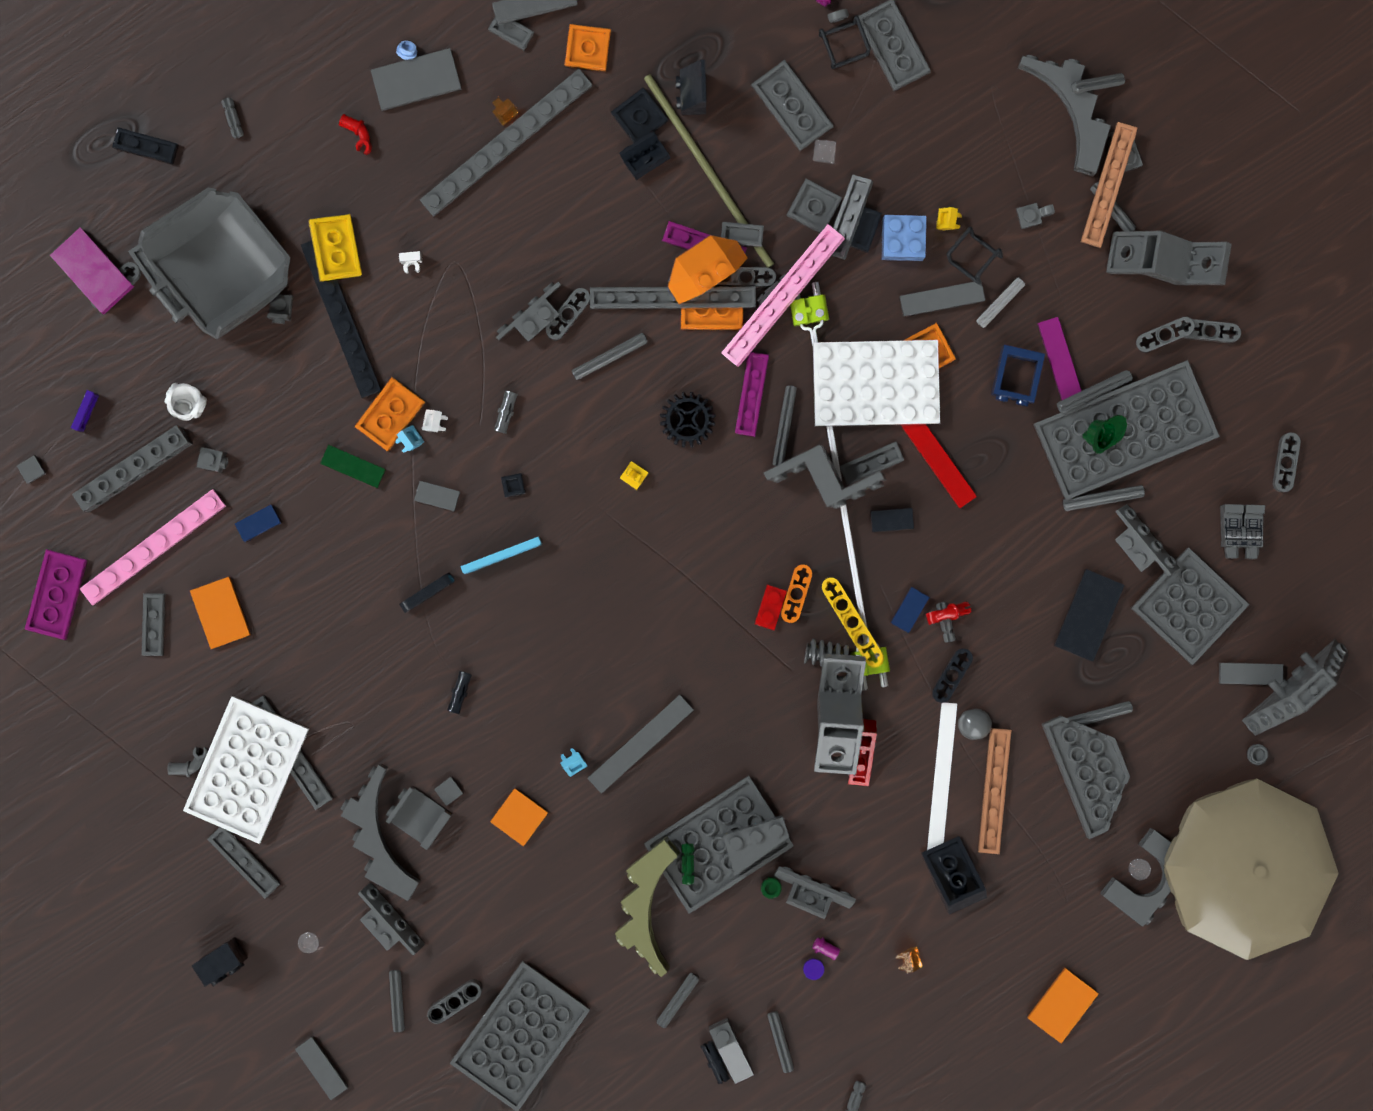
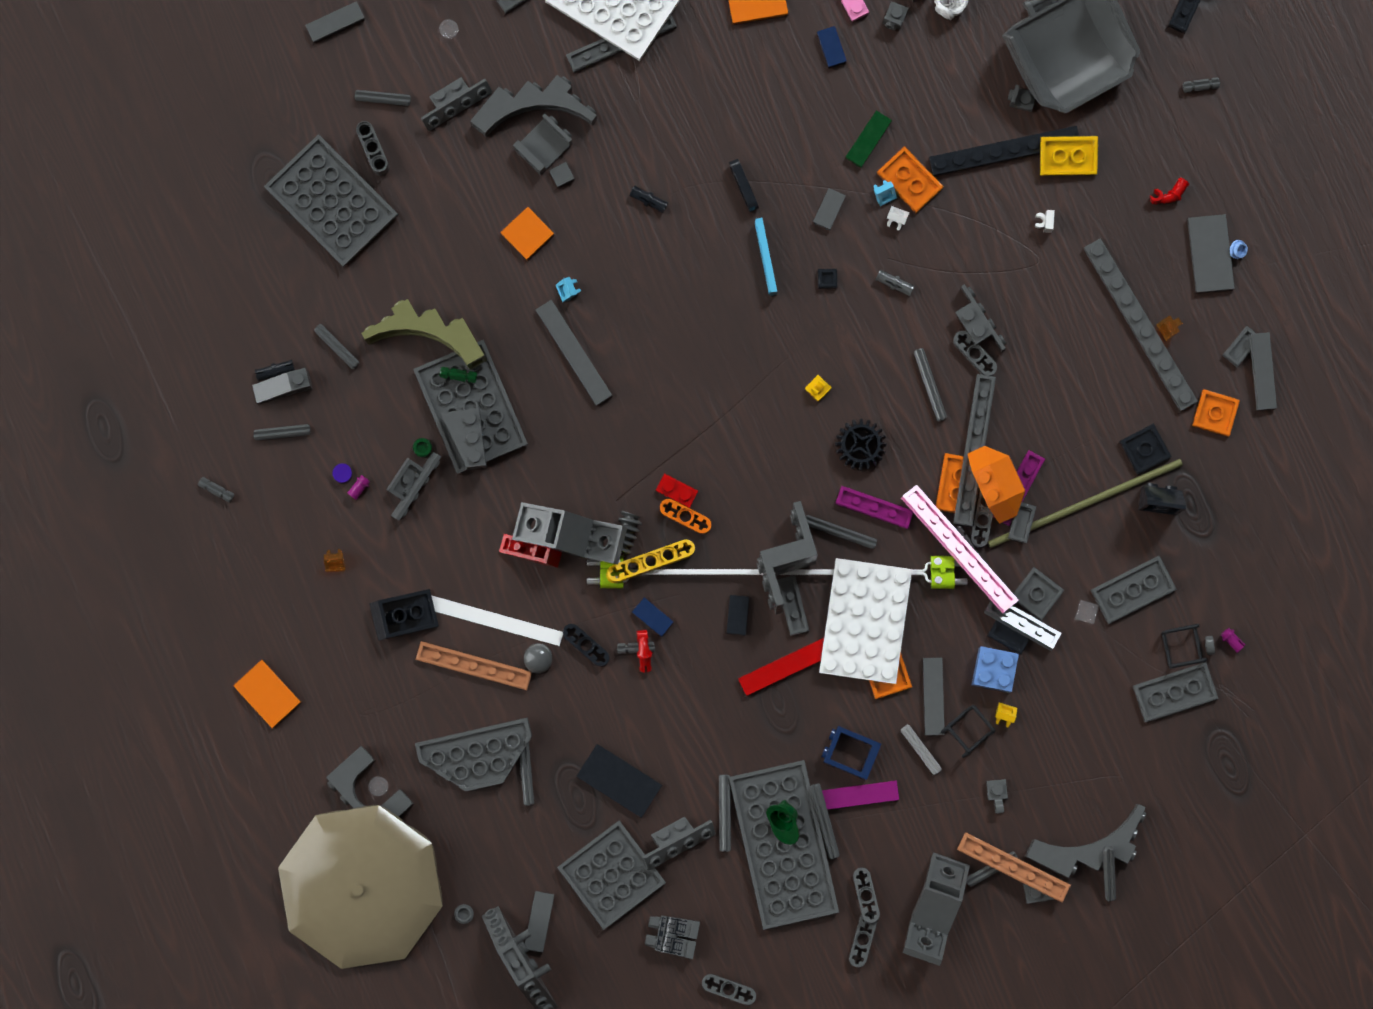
camera: 95 degrees right, 5 degrees down
black bracket [619,131,671,180] -> none

